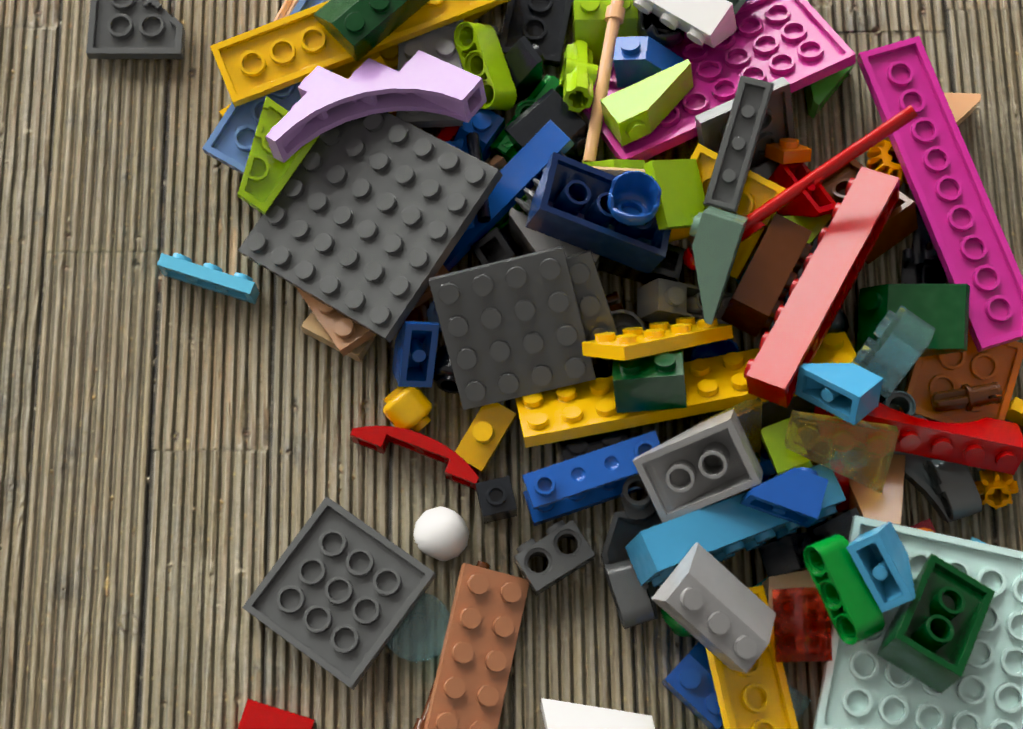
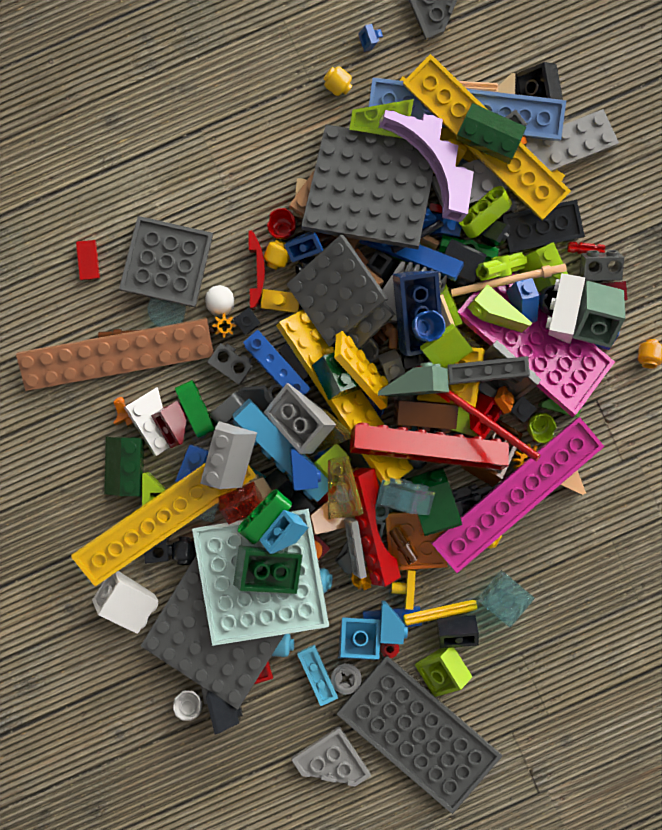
camera: 65 degrees right, 15 degrees up
medium azure plate [157,253,260,304] -> none
dark azure slope [795,363,883,425] -> none
none -> slope [151,401,187,448]
none -> green beam [175,380,215,438]
none -> light orange gear [212,313,236,338]
none -> red hair [267,208,296,240]
none -> yellow head [323,67,352,96]
none -> light grey tile [344,517,367,579]
none -> blue tile [358,24,383,52]
none -> nougat arm [381,323,399,350]
none -> black brick [509,396,537,423]
none -> lime hair [527,413,557,444]

